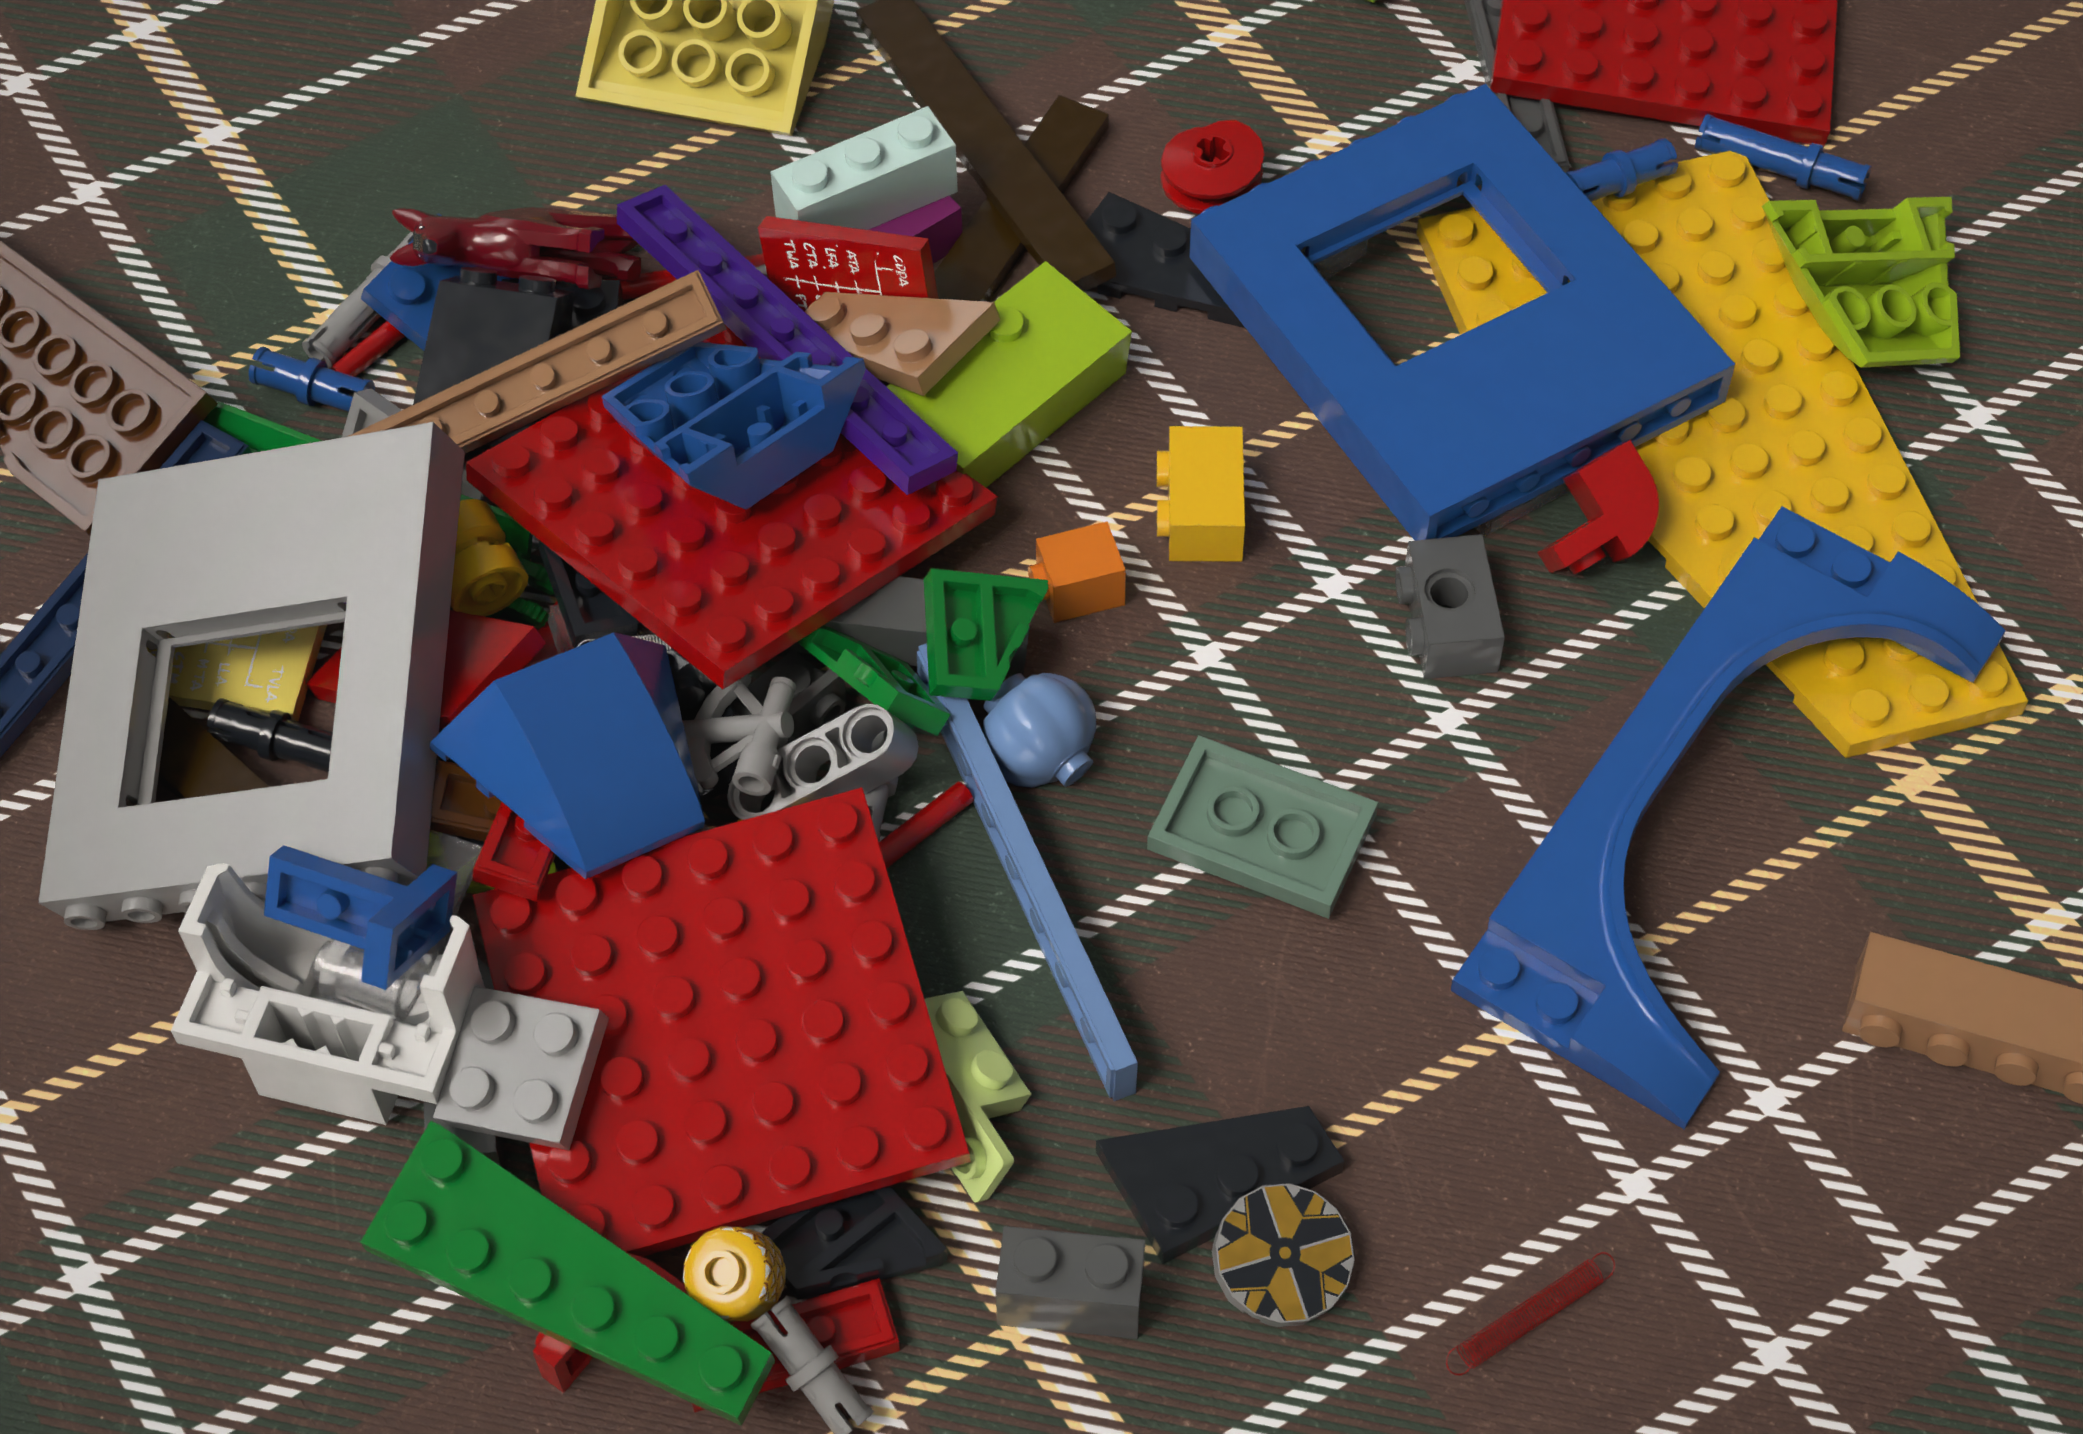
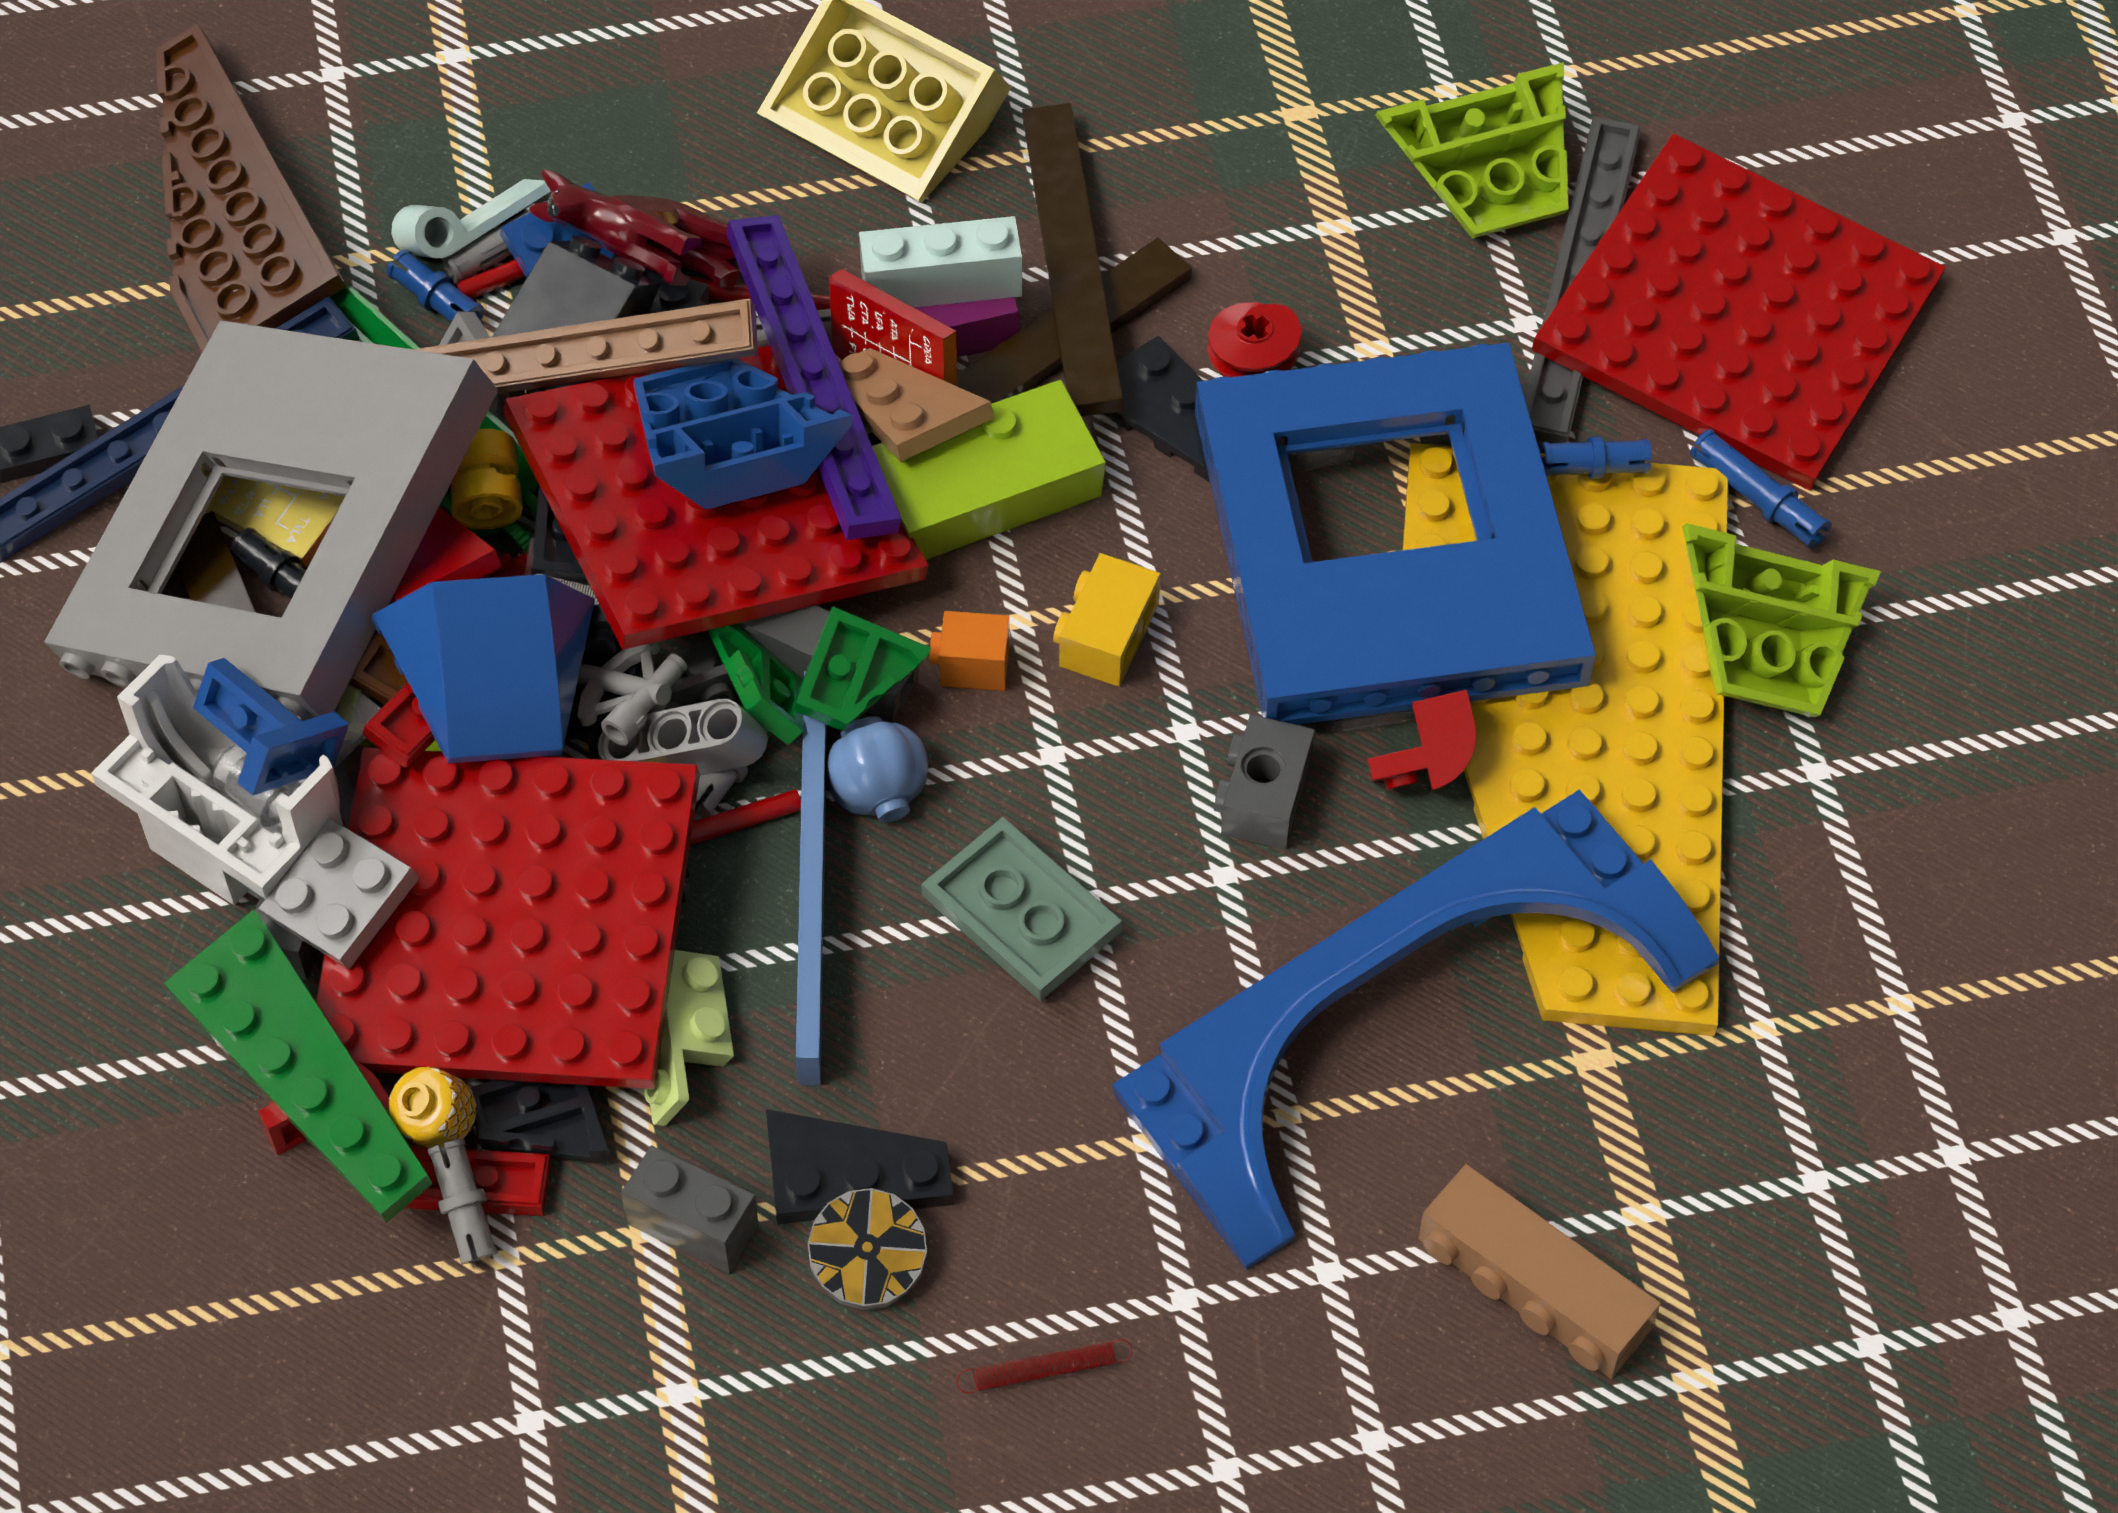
camera: 20 degrees right, 0 degrees up
none -> light aqua door [391,179,550,258]

